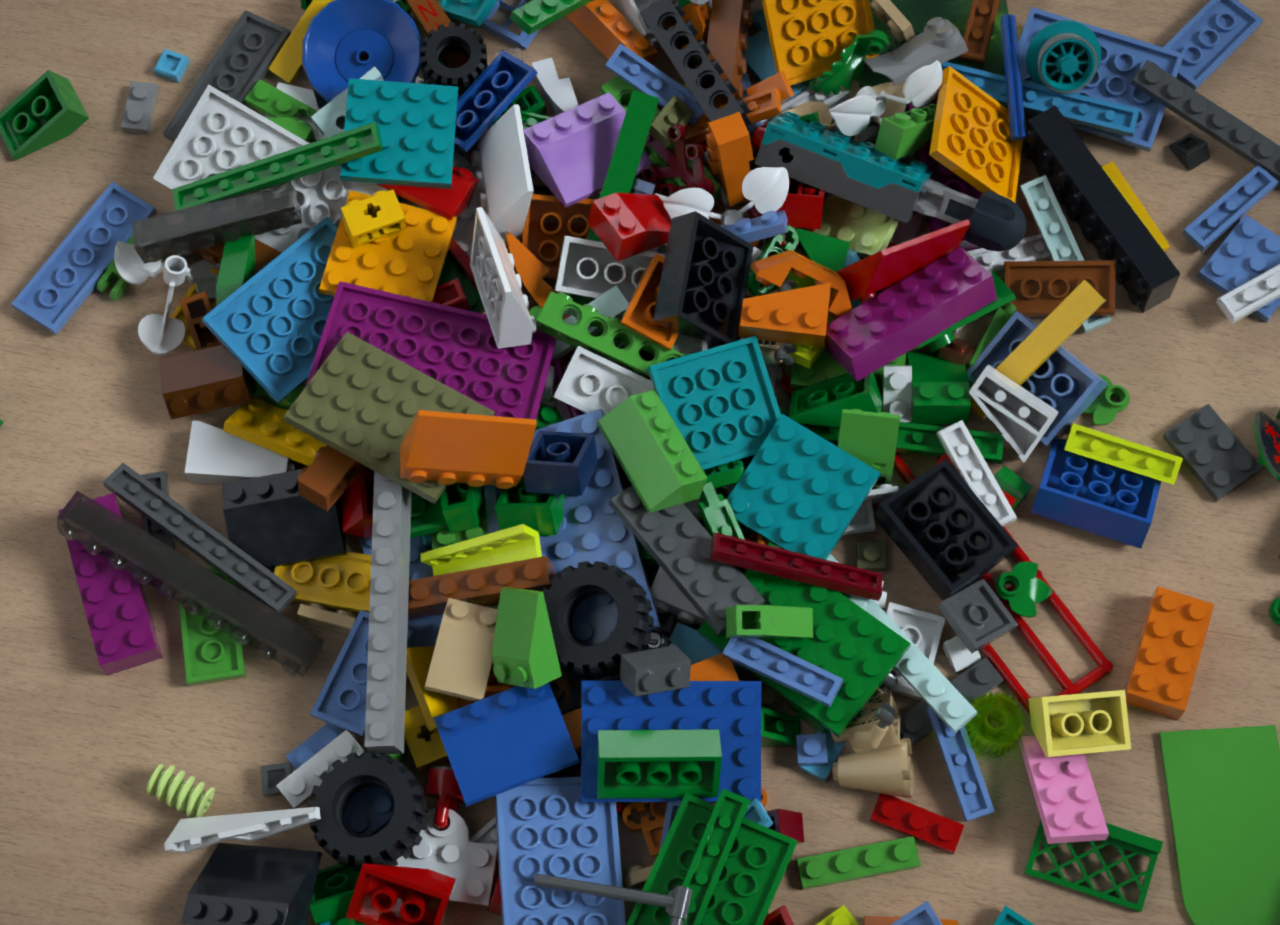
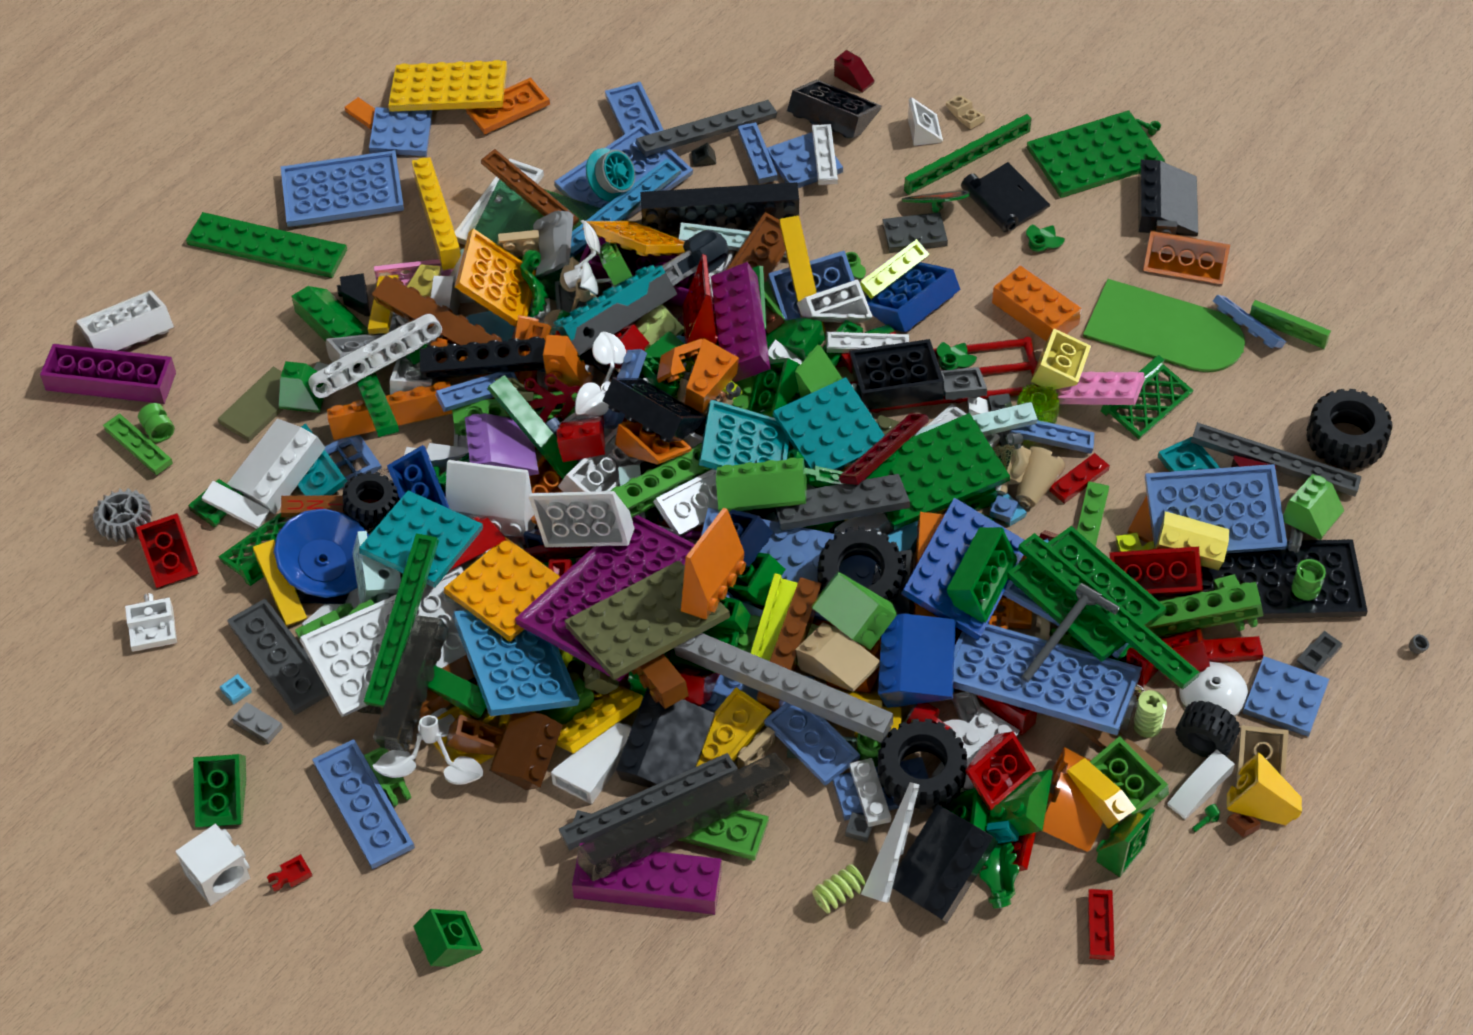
camera: 65 degrees left, 15 degrees down
yellow brick [341,190,406,248] -> none
dark grey brick [620,645,691,696] -> none
medium blue plate [723,638,843,708] -> none
bright green slope [726,605,813,638] -> none
blue axle [1000,14,1026,141] -> none

